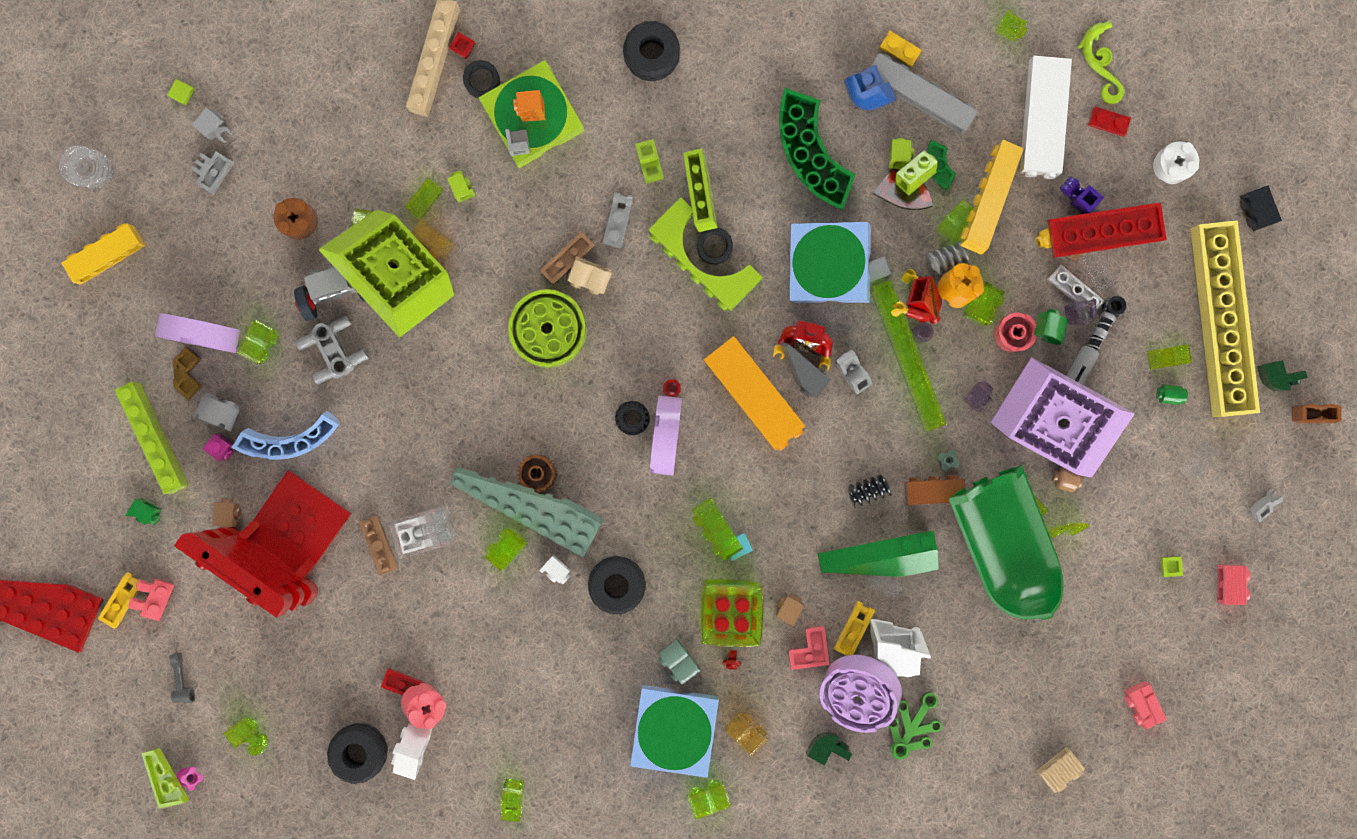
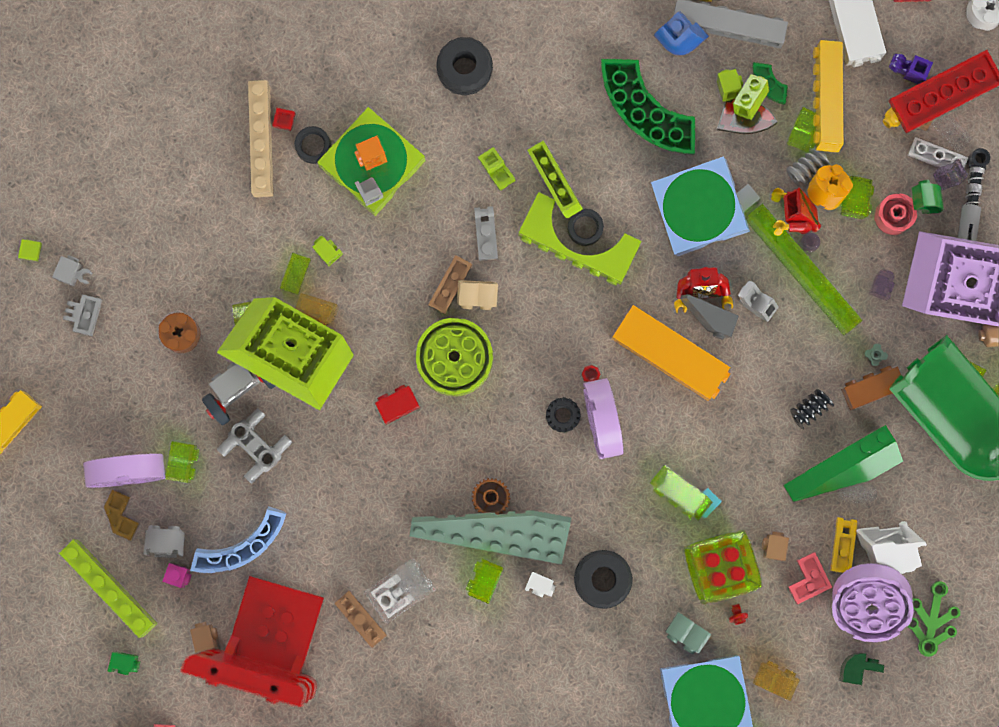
camera: 20 degrees left, 5 degrees down
none -> red brick [375,385,420,425]

